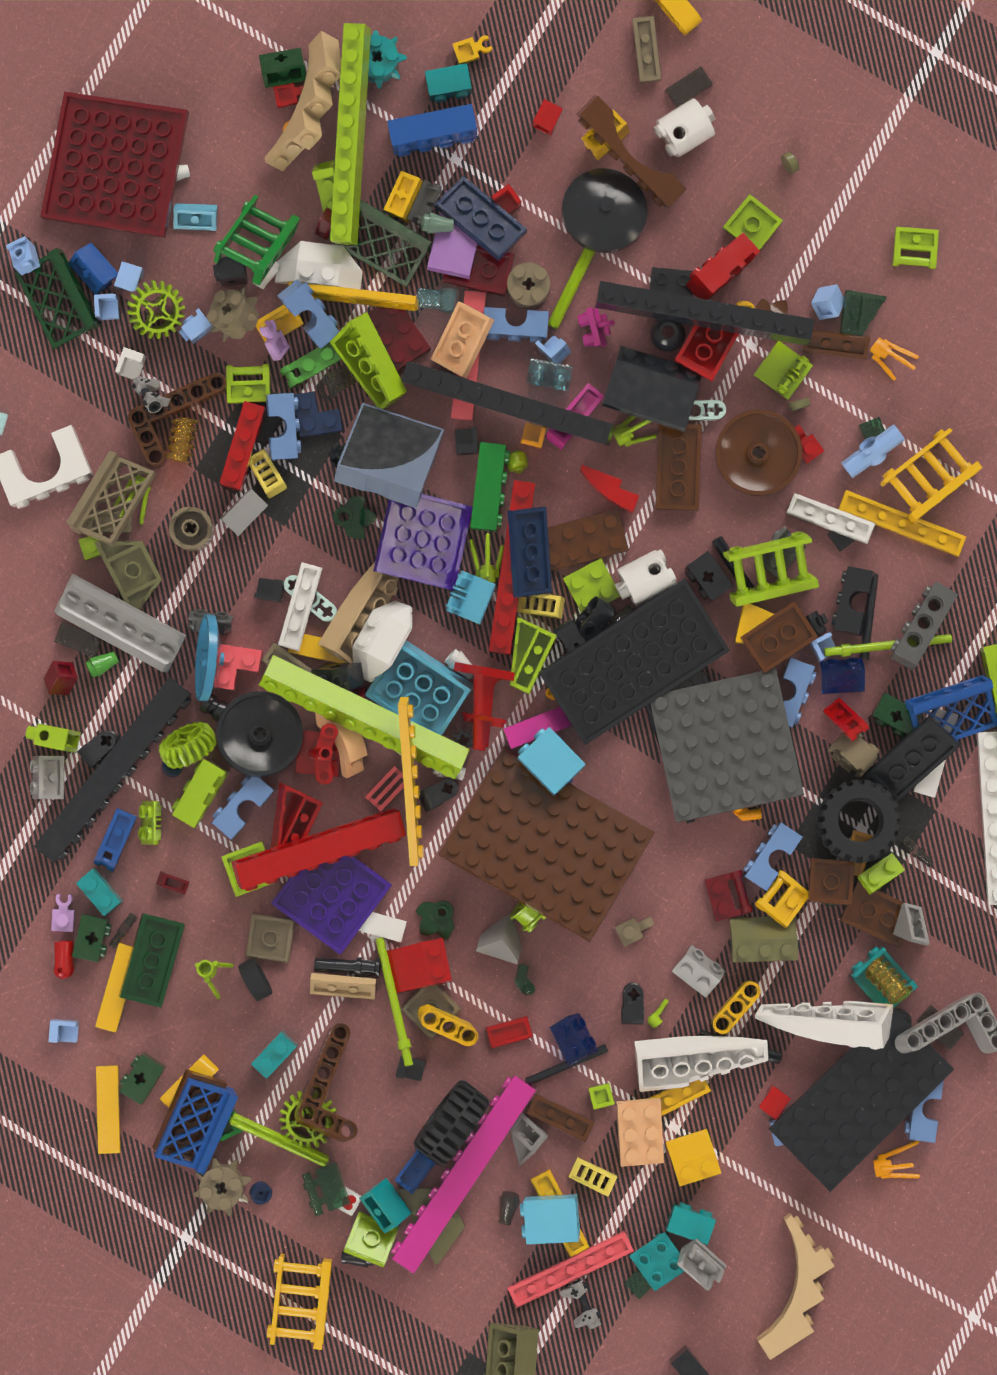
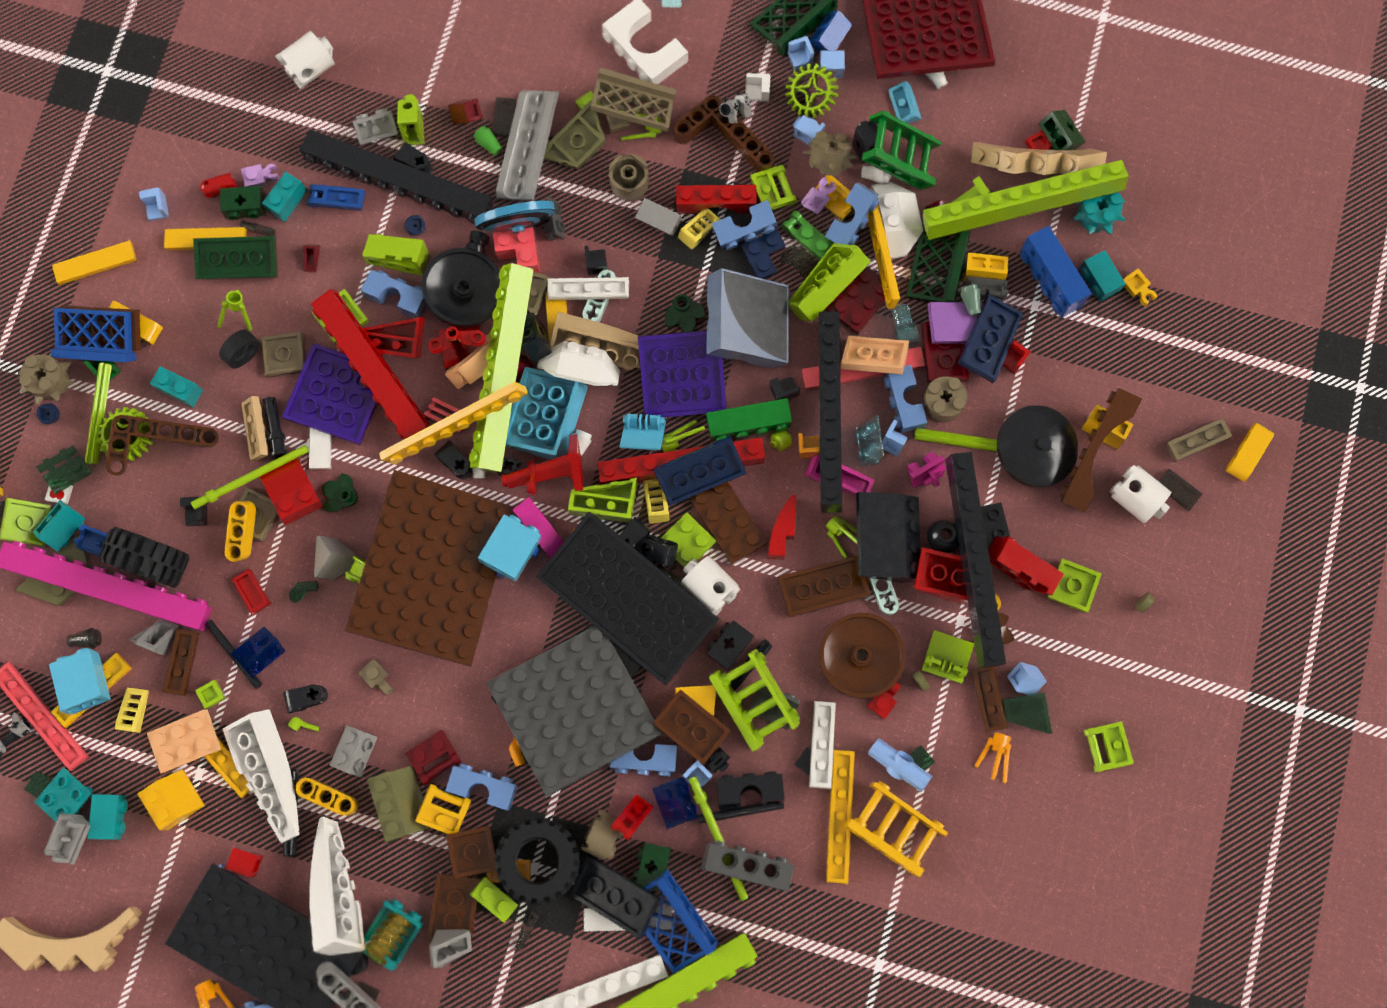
camera: 75 degrees right, 10 degrees down
dark green brick [119,1052,166,1105] -> none
lime hinge [138,801,162,845] -> none
lime gear [158,722,217,769] -> none
clear yellow piece [166,417,199,464] -> none
red panel [532,99,563,136] -> none

